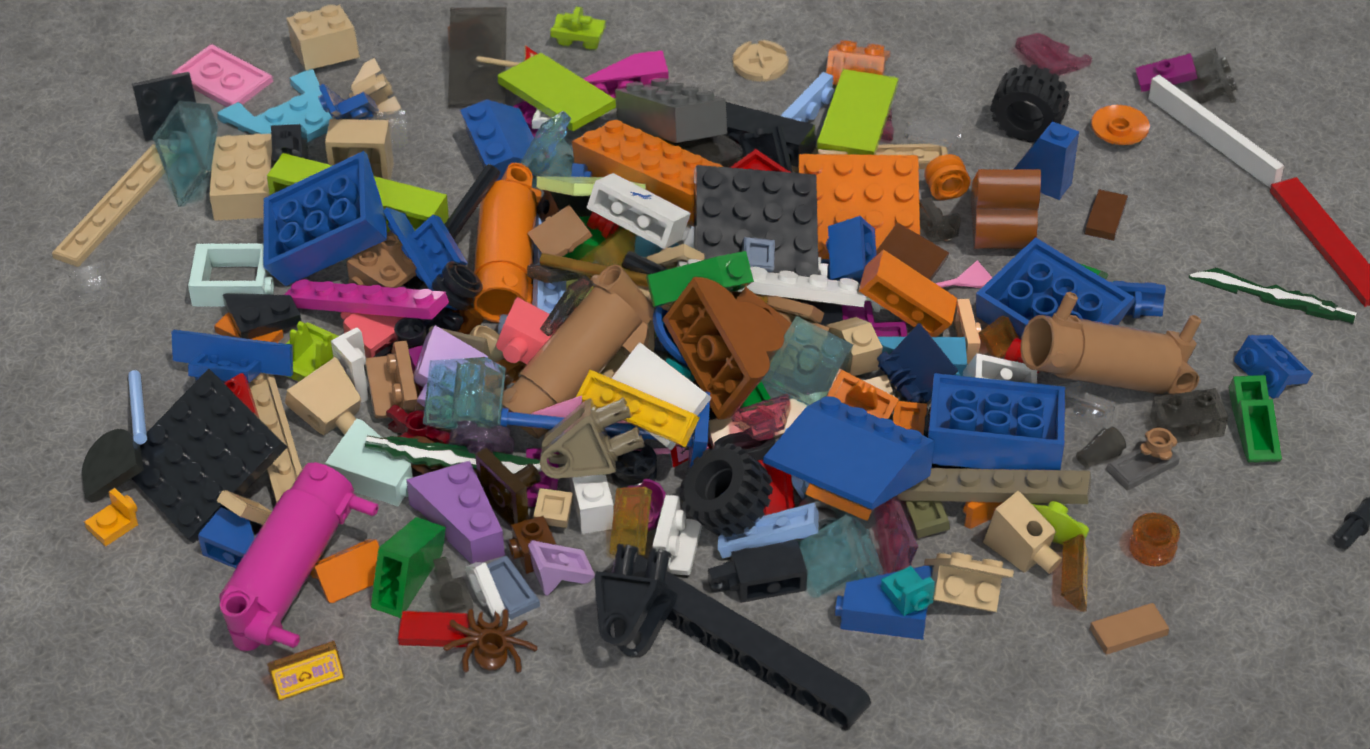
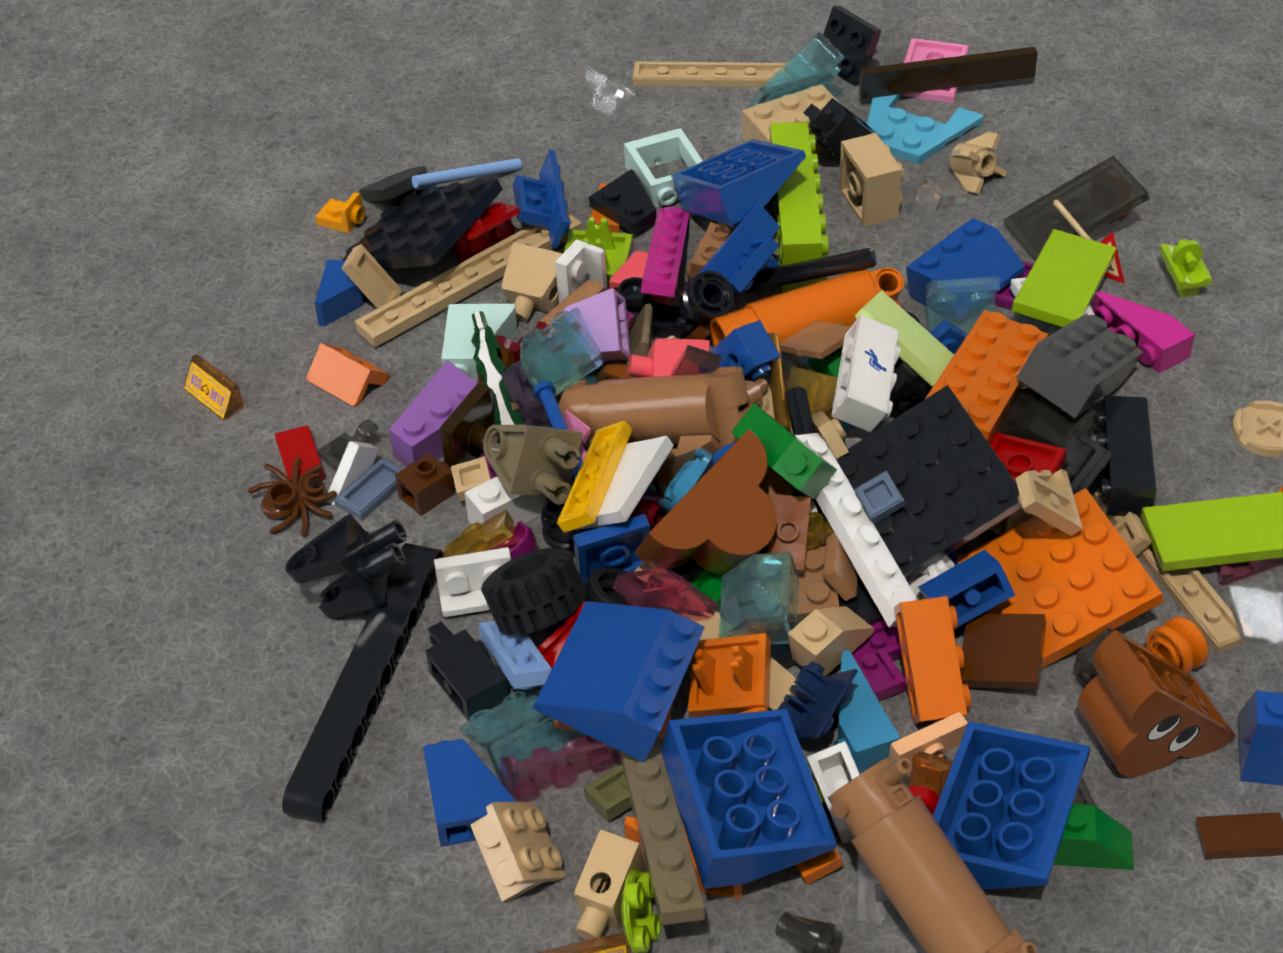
camera: 70 degrees right, 0 degrees up
dark pink piece [219,462,379,651] -> none
tan brick [286,5,359,71] -> none
blue bracket [318,84,379,120] -> none
green slope [371,517,446,618] -> none
lavender slope [528,541,595,596] -> none
light blue plate [781,72,835,123] -> none
teal bracket [881,566,935,616] -> none
bright pink piece [935,260,992,288] -> none
blue hips [1109,281,1166,319] -> none
none -> dark azure tile [658,447,712,513]
none -> blue brick [699,320,781,381]
none -> dark brown tile [859,47,1038,99]
none -> tan wing [1015,470,1083,536]

